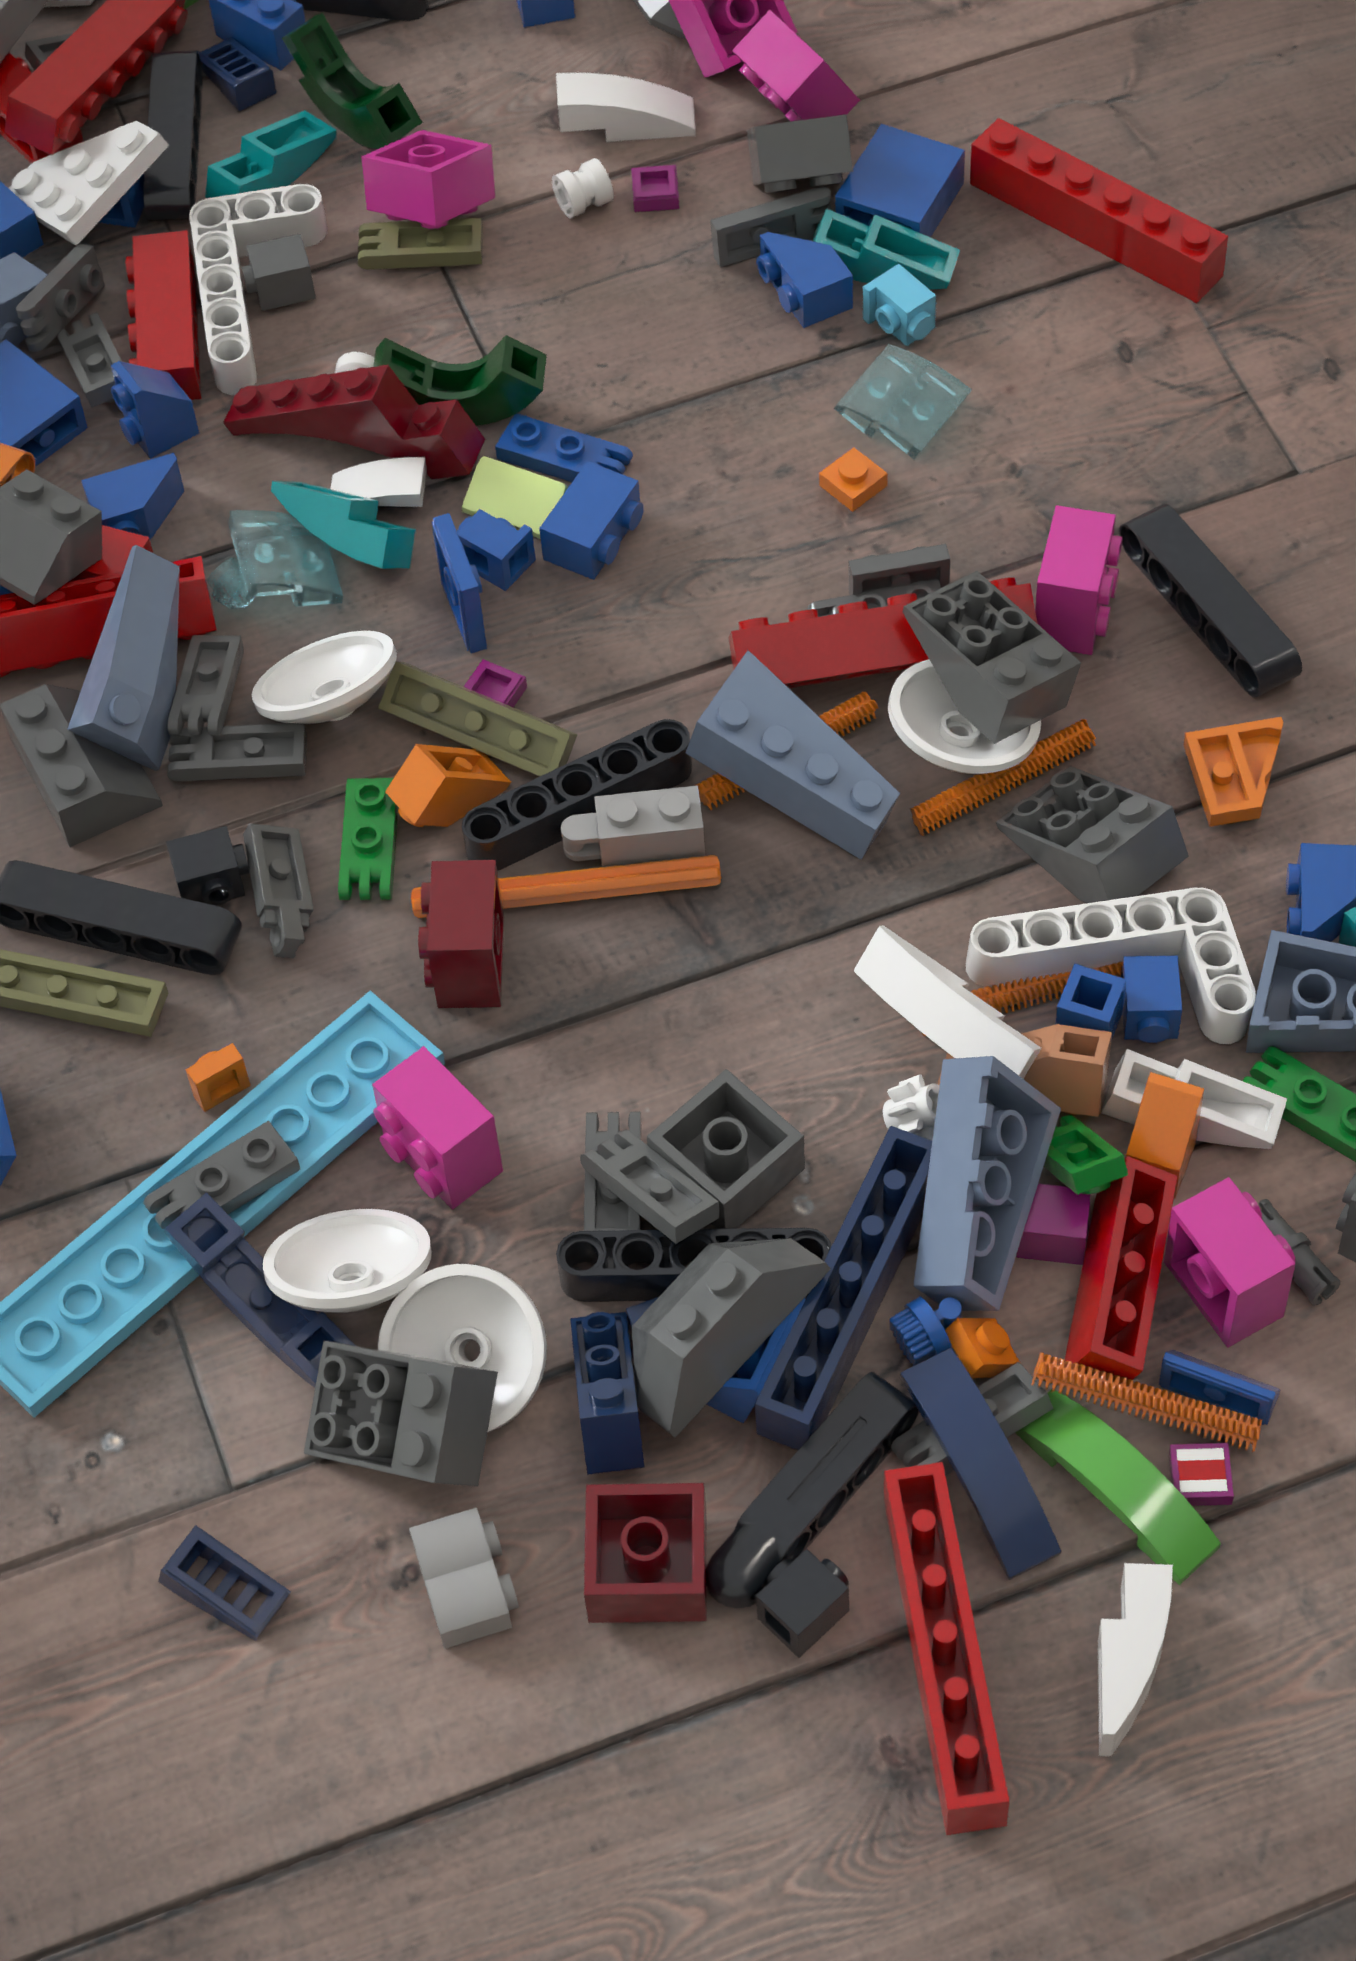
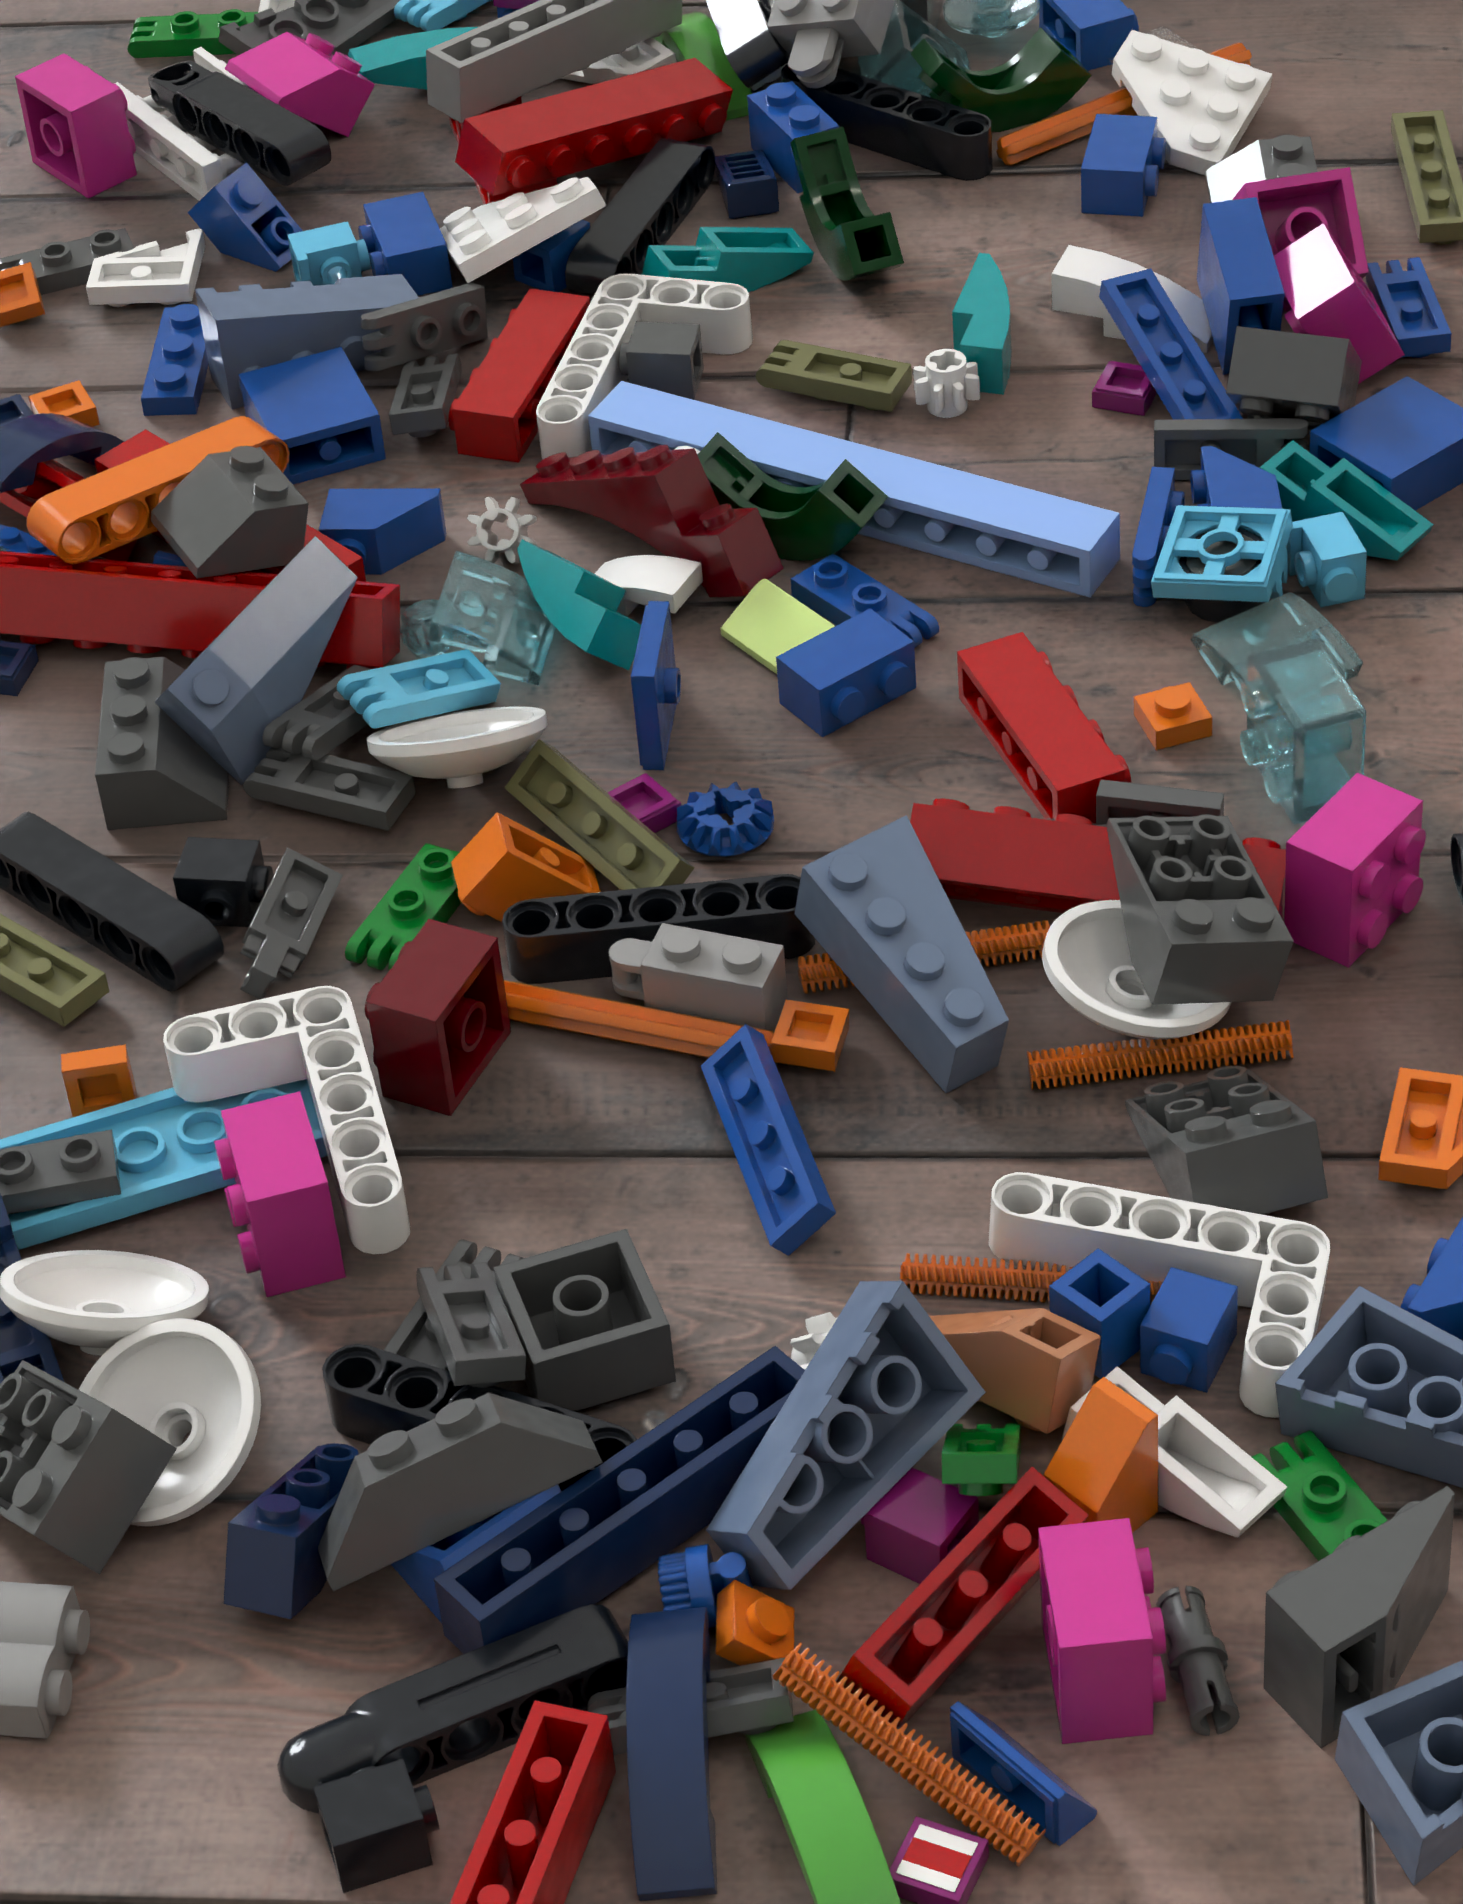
camera: 25 degrees right, 15 degrees down
blue slope [111,361,199,459] -> none
dark pink brick [362,130,495,229] -> none
blue brick [457,509,536,591] -> none
white wheel [552,158,614,218] -> none
dark red brick [584,1483,707,1623] -> none
white slope [854,925,1042,1079] -> none
none -> white beam [163,986,410,1254]
none -> medium azure hinge [337,649,501,729]
none -> white gear [467,497,537,565]
none -> light blue brick [588,381,1120,598]
none -> blue gear [677,782,774,856]
none -> blue plate [701,1024,836,1256]
none -> orange plate [771,999,849,1072]
none -> white gear [913,349,980,418]
none -> teal slope [952,253,1012,395]
none -> red brick [957,632,1131,824]
none -> blue plate [1099,268,1243,419]
none -> blue hinge [1132,467,1185,607]
none -> medium azure piece [1151,505,1293,623]
none -> blue brick [1197,197,1285,375]
none -> clear light blue brick [1240,639,1366,825]
none -> blue hinge [1365,257,1452,358]

